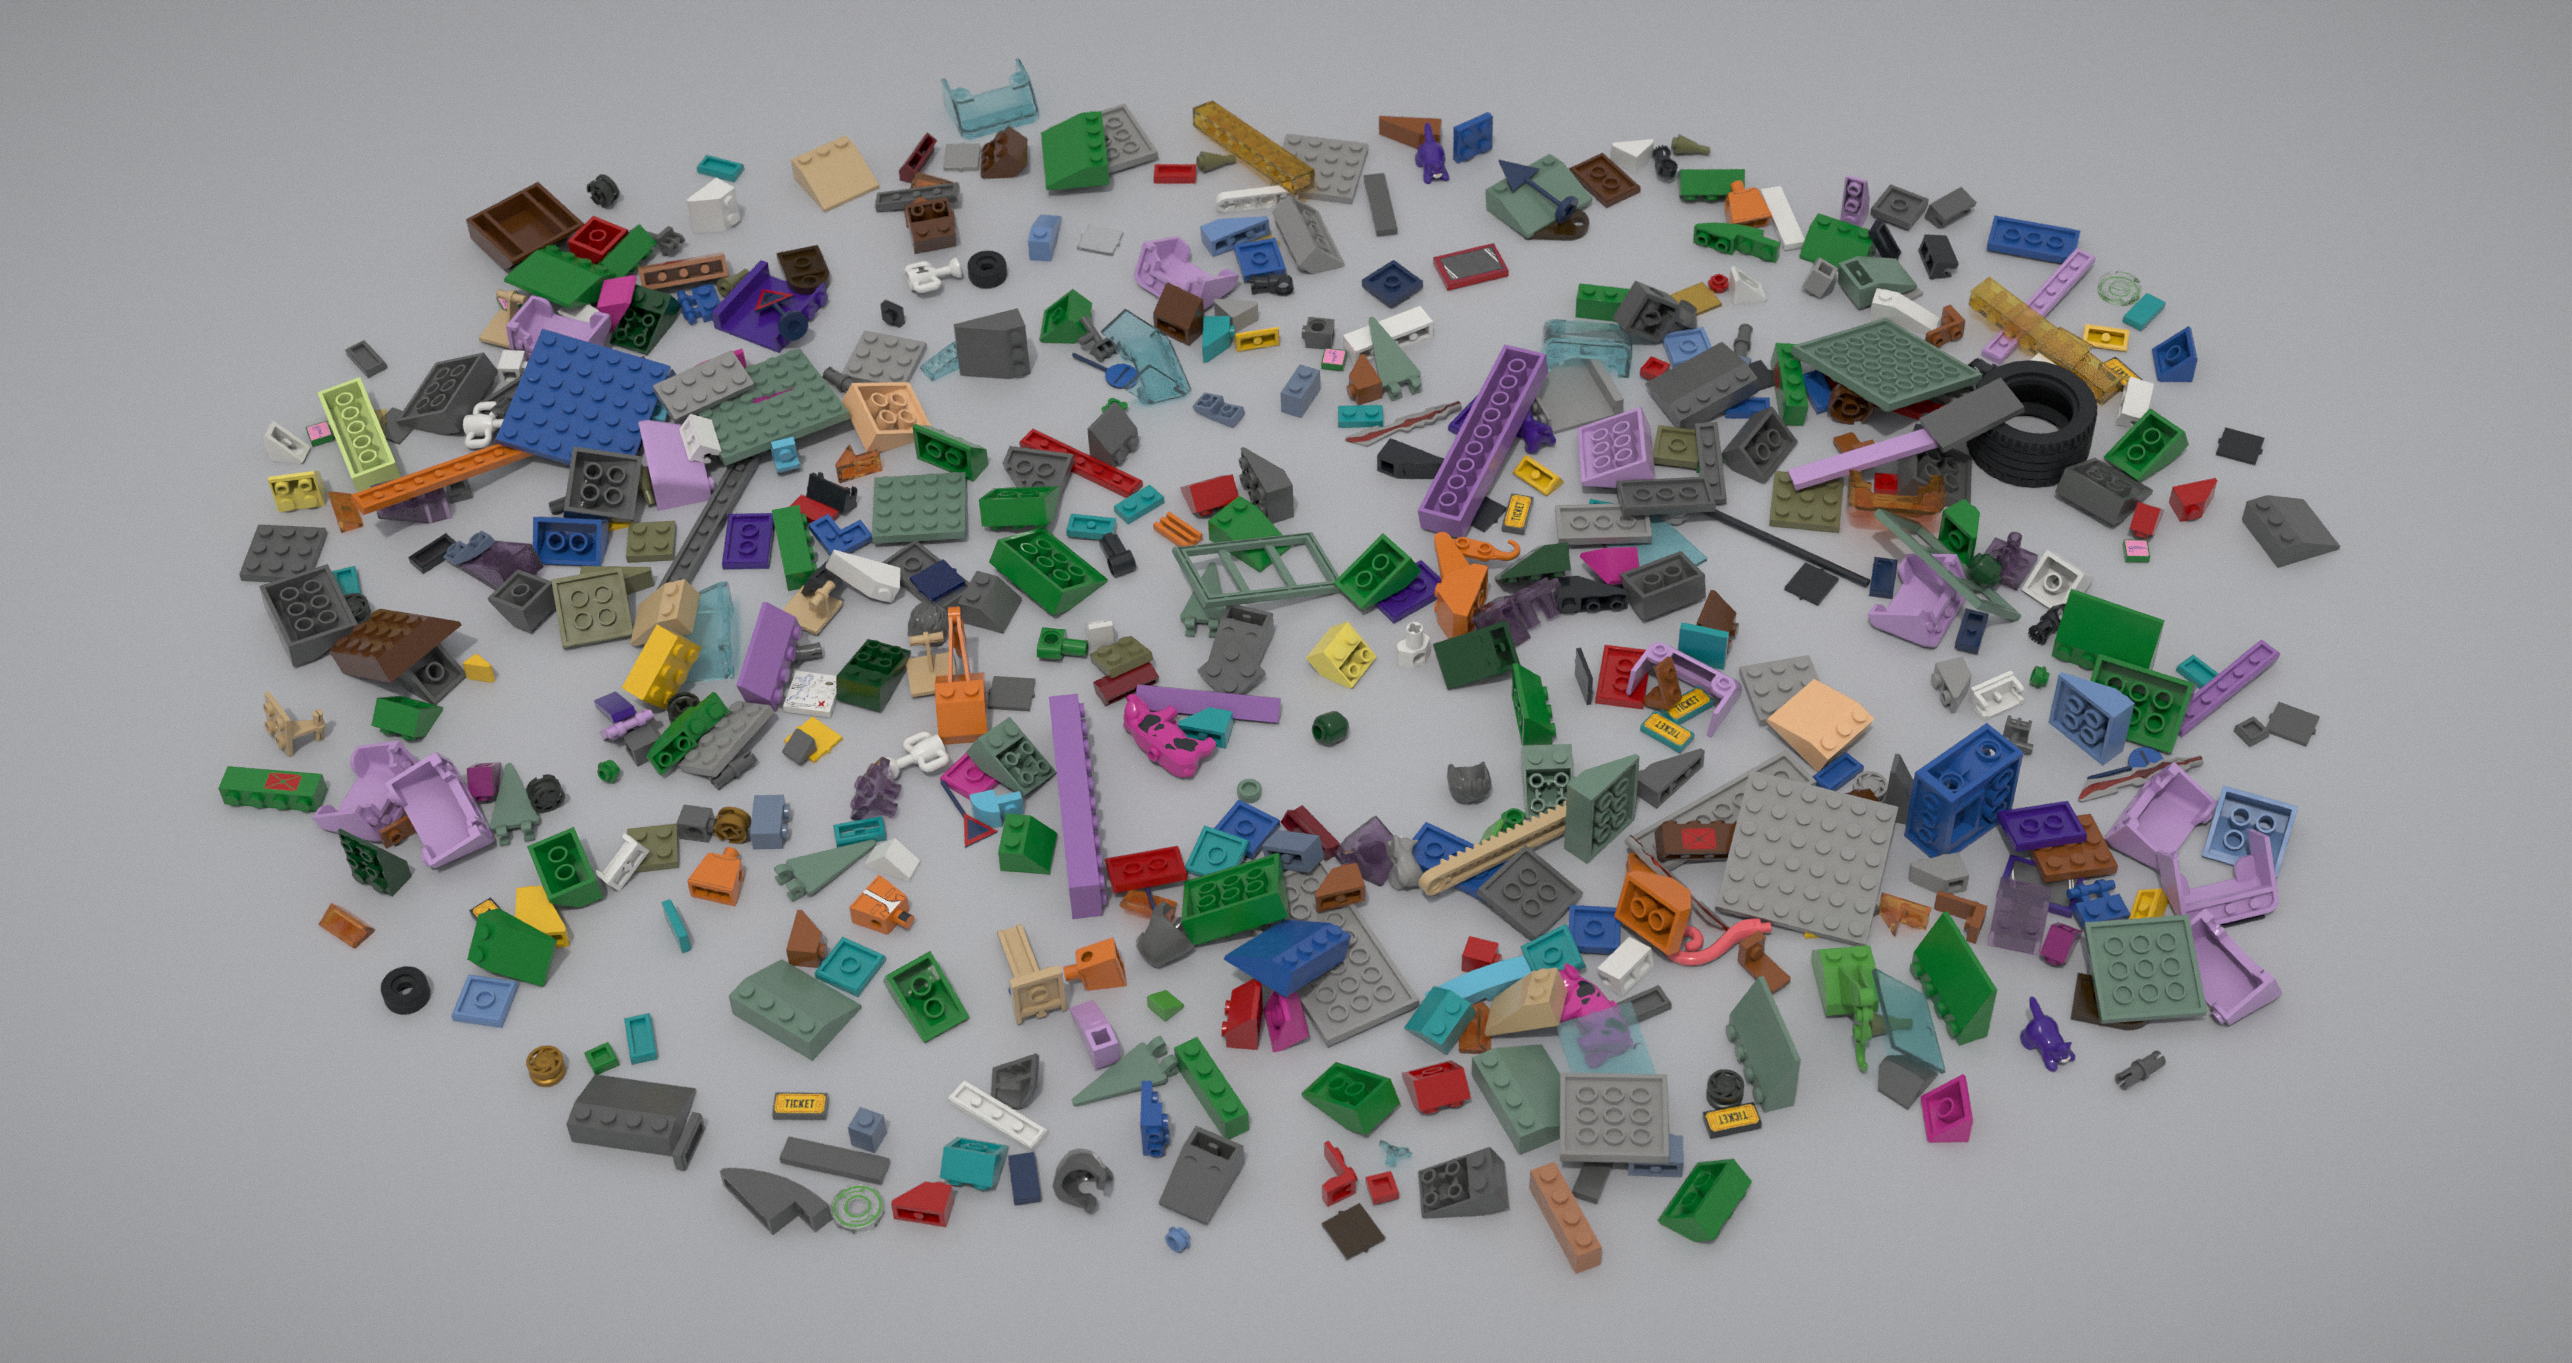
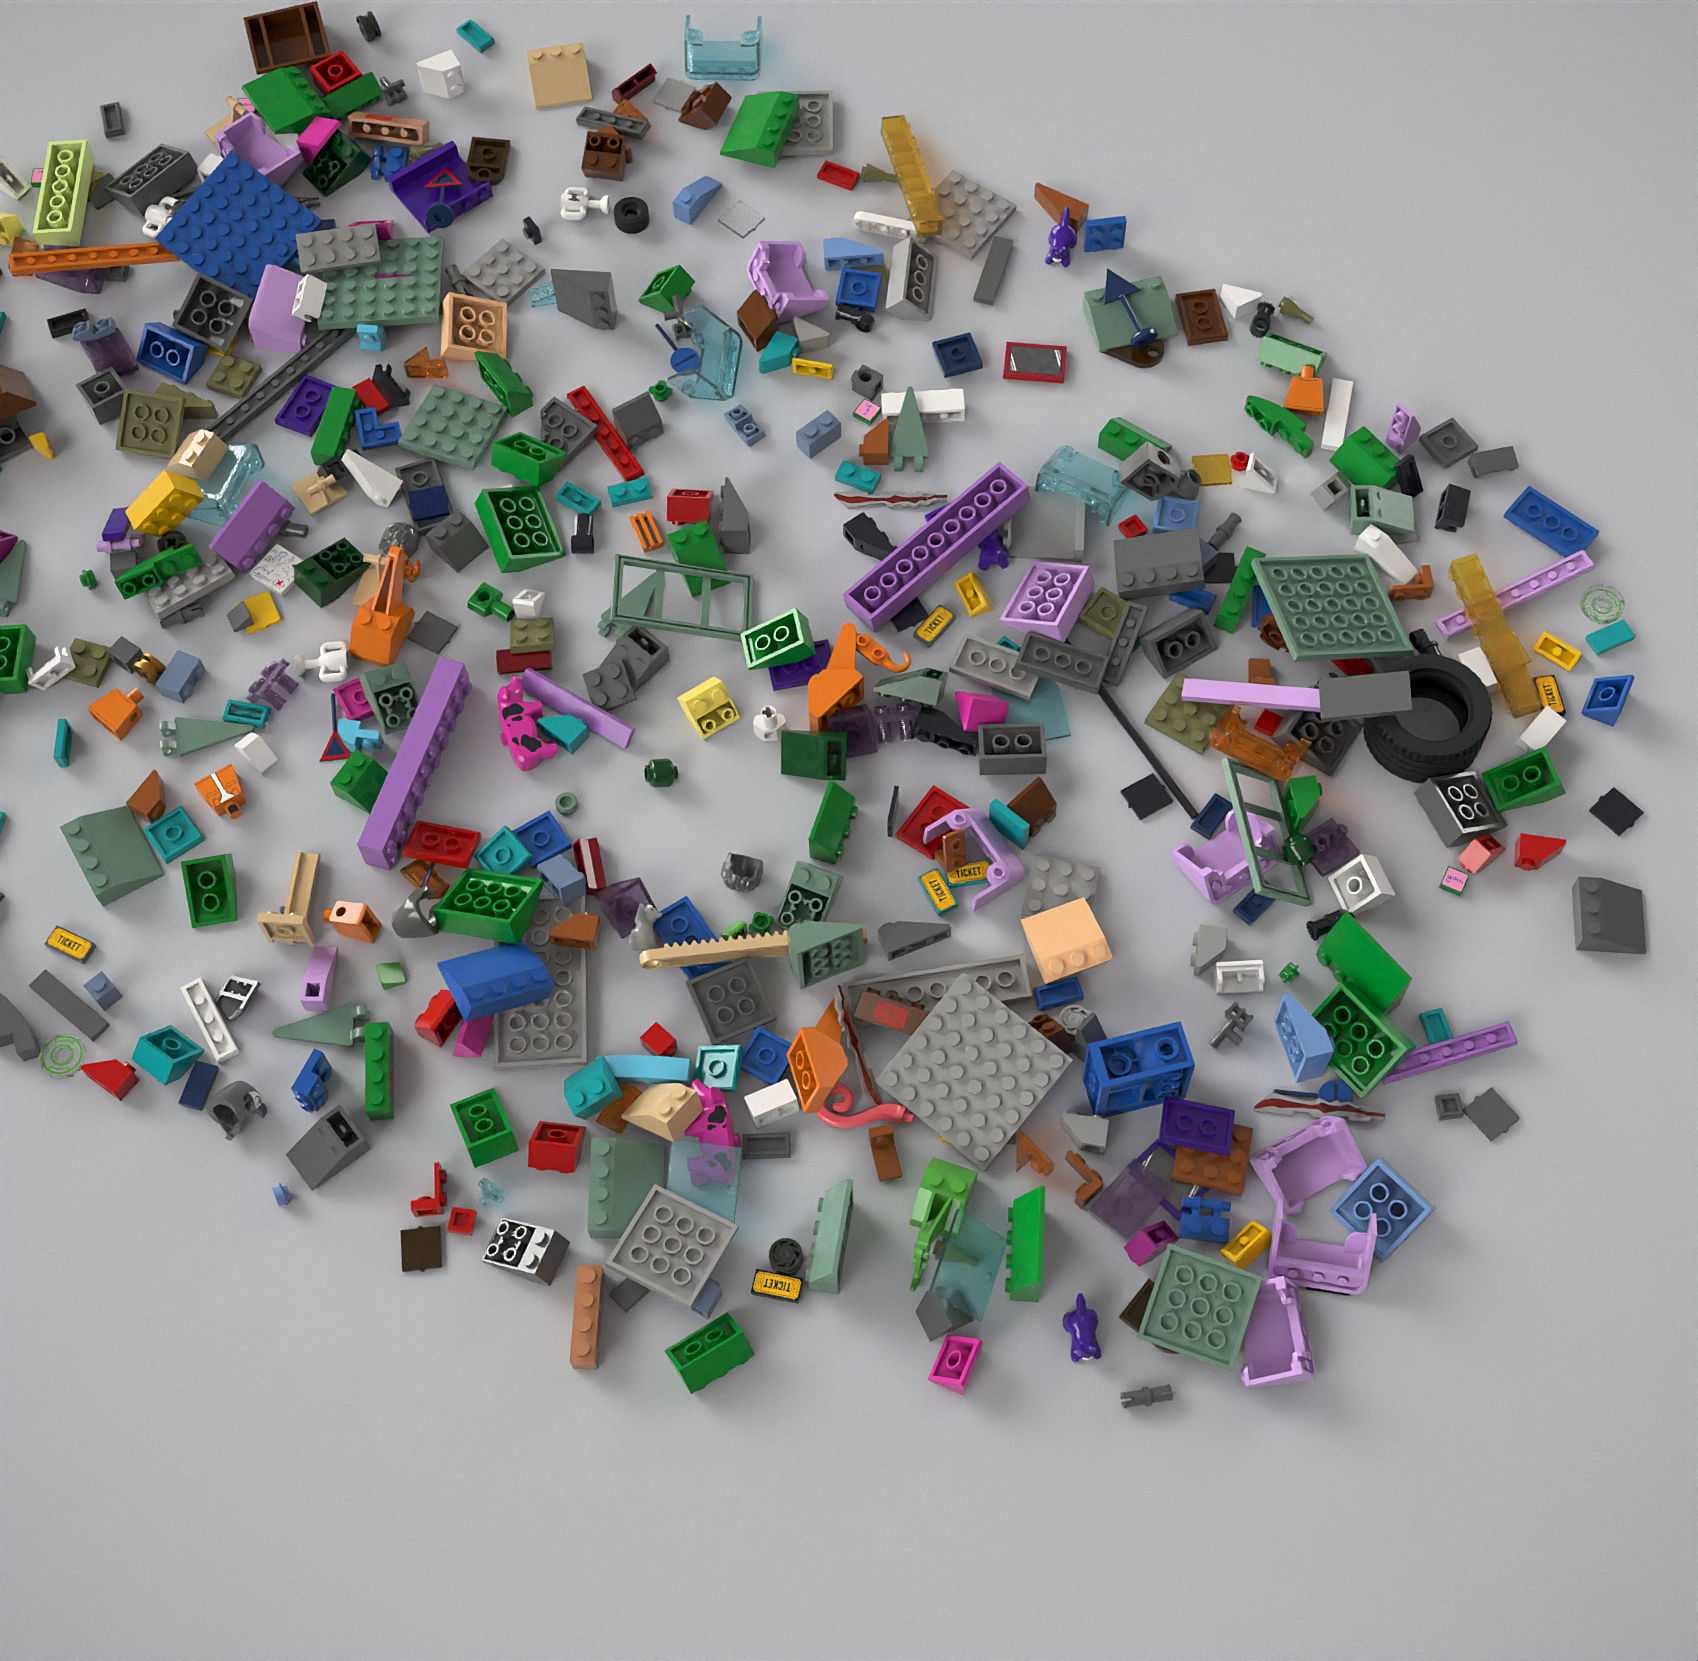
camera: 25 degrees right, 15 degrees up
pearl dark grey wheel [526,774,565,813] -> none

